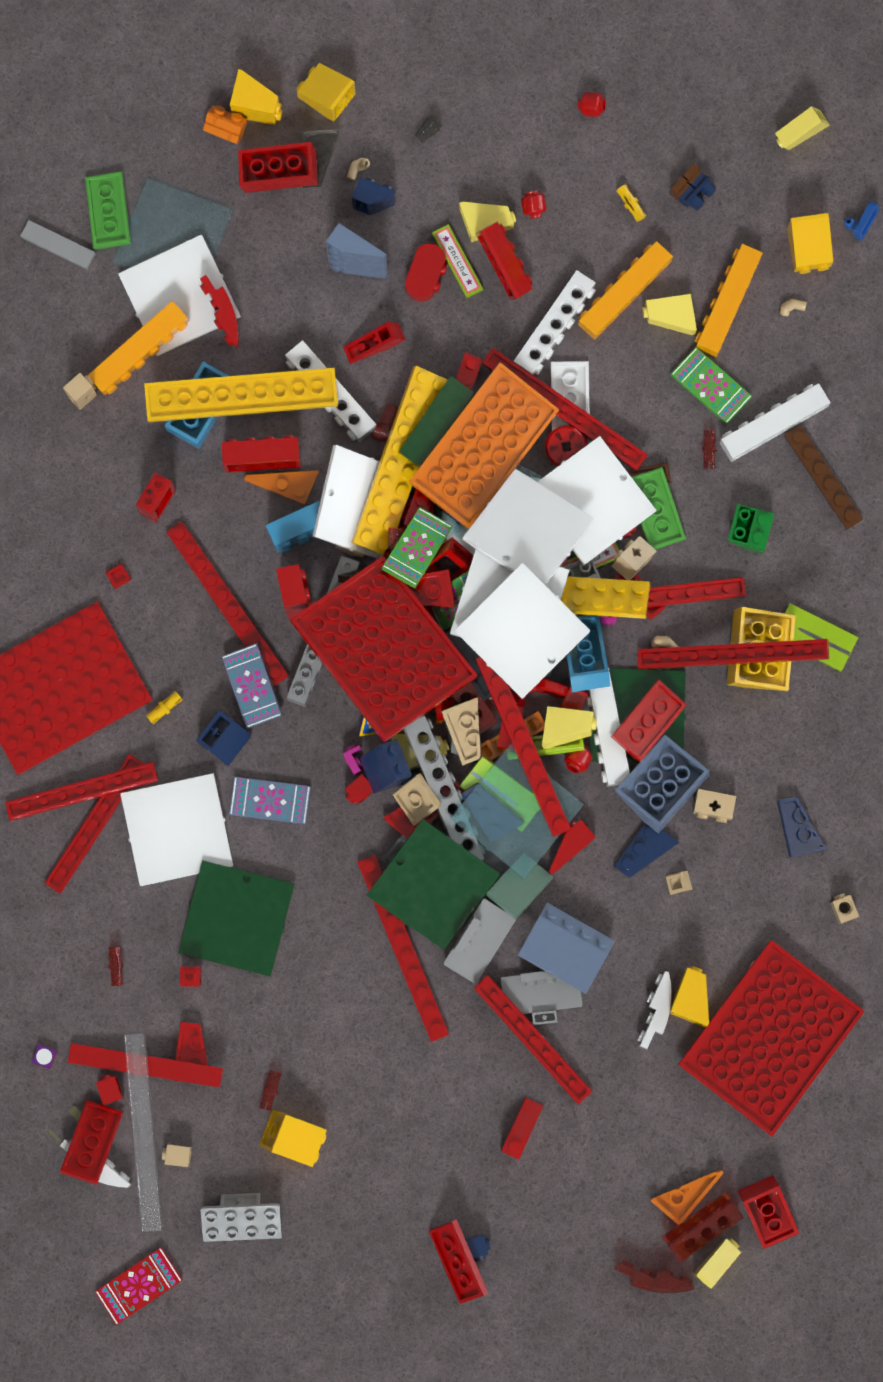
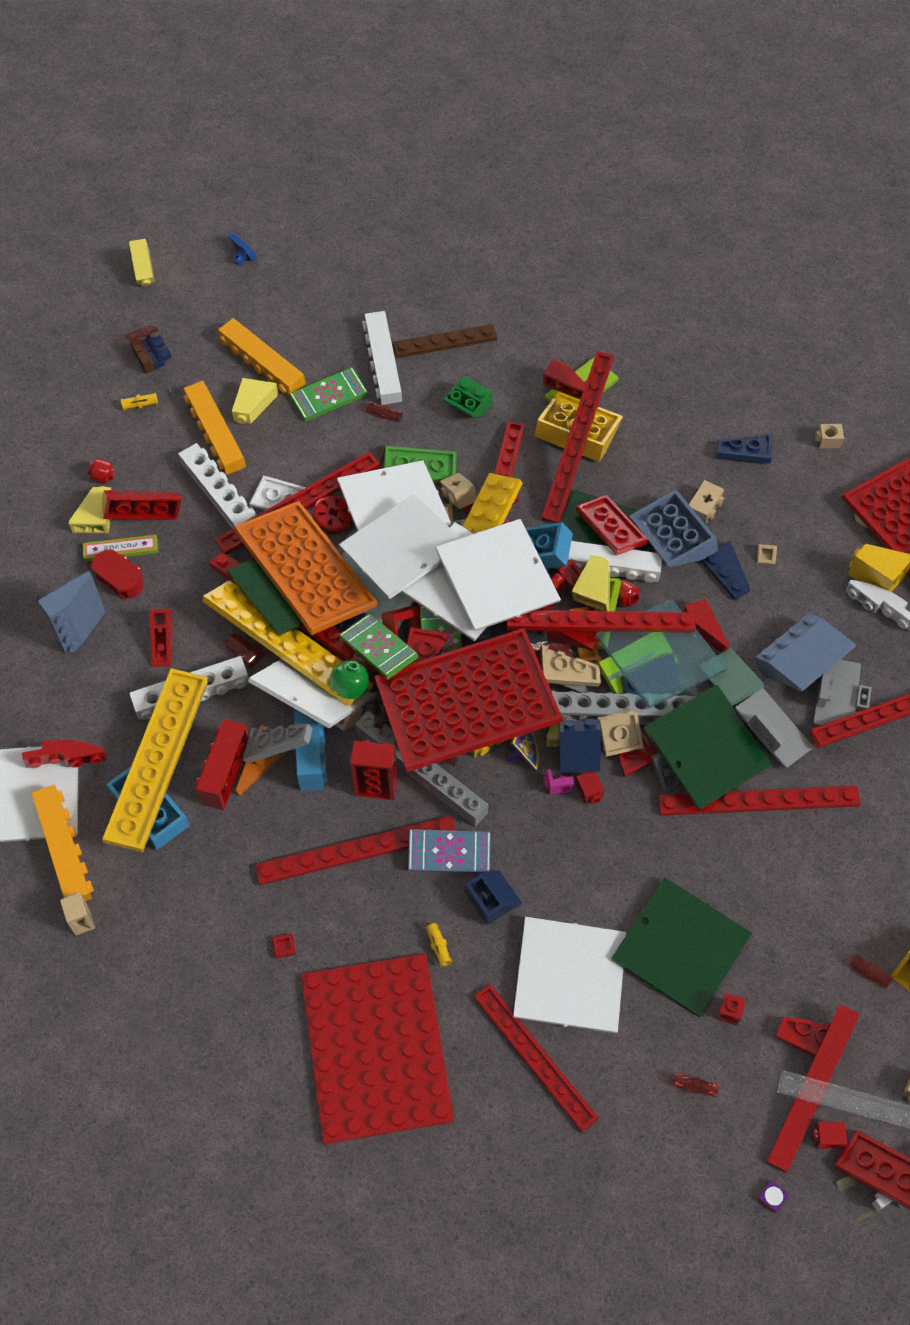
camera: 70 degrees left, 20 degrees down
red tile [5,762,159,821] -> none
red window [136,472,176,523] -> none
sand blue tile [229,777,311,825] -> none
dark blue slope [352,177,396,215] -> none
red head [578,92,606,117] -> none
tan arm [651,636,679,648] -> none
tan arm [780,299,807,316] -> none
yellow slope [787,213,833,274] -> none
none -> clear red piece [125,325,158,341]
none -> light grey wing [243,724,313,764]
none -> green cylinder [328,660,369,699]
none -> red slope [543,359,586,400]

